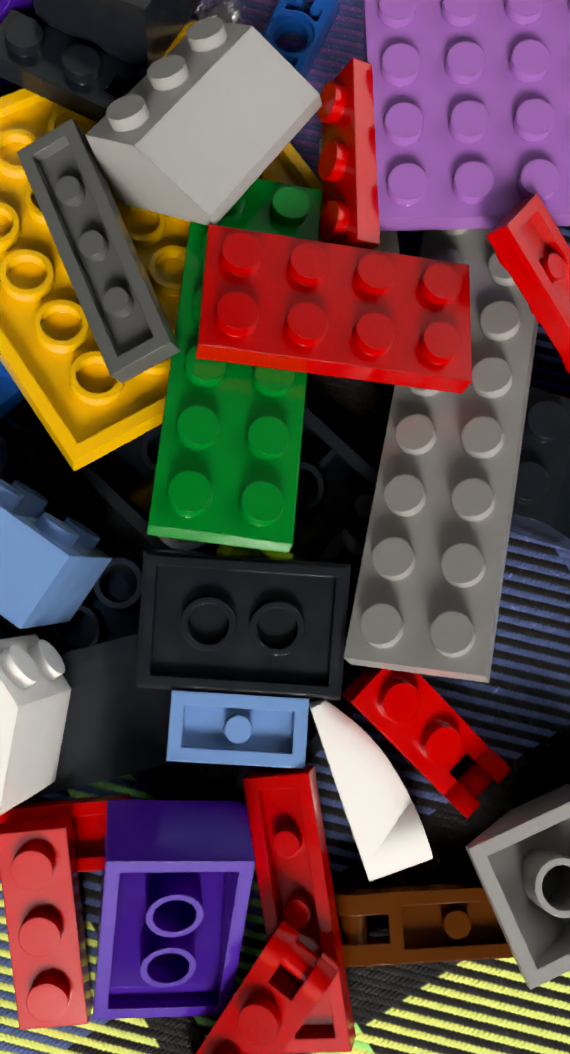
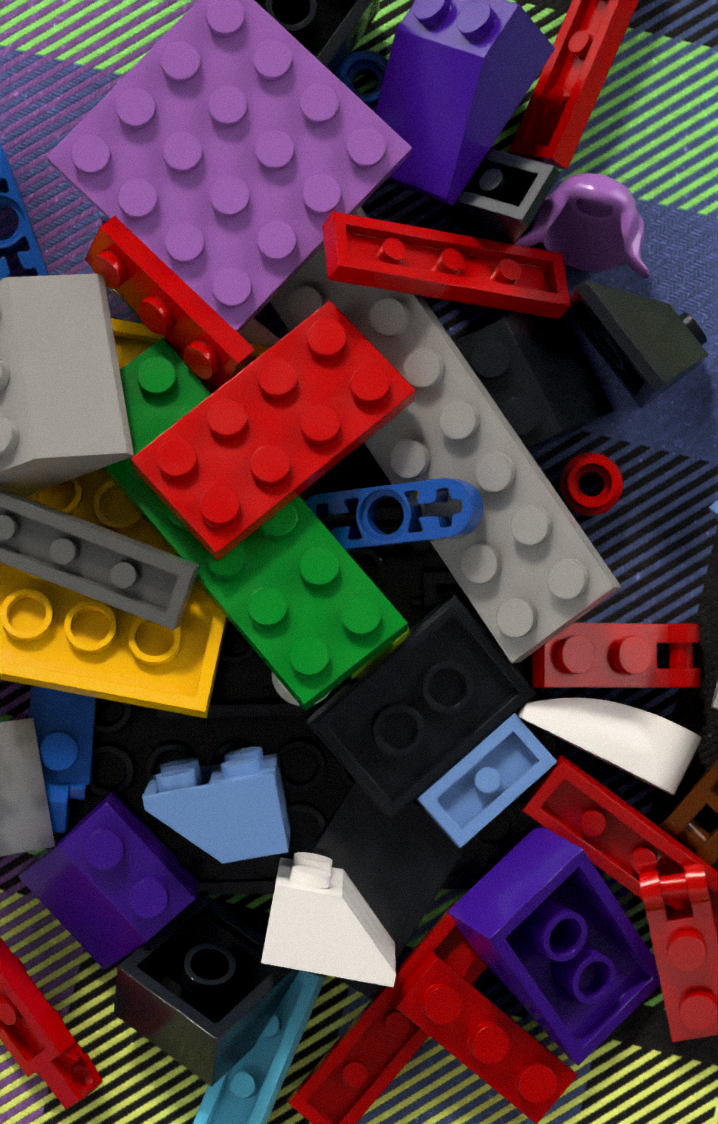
camera: 45 degrees left, 5 degrees up
none -> blue beam [305,478,483,551]
none -> red plate [559,453,623,516]

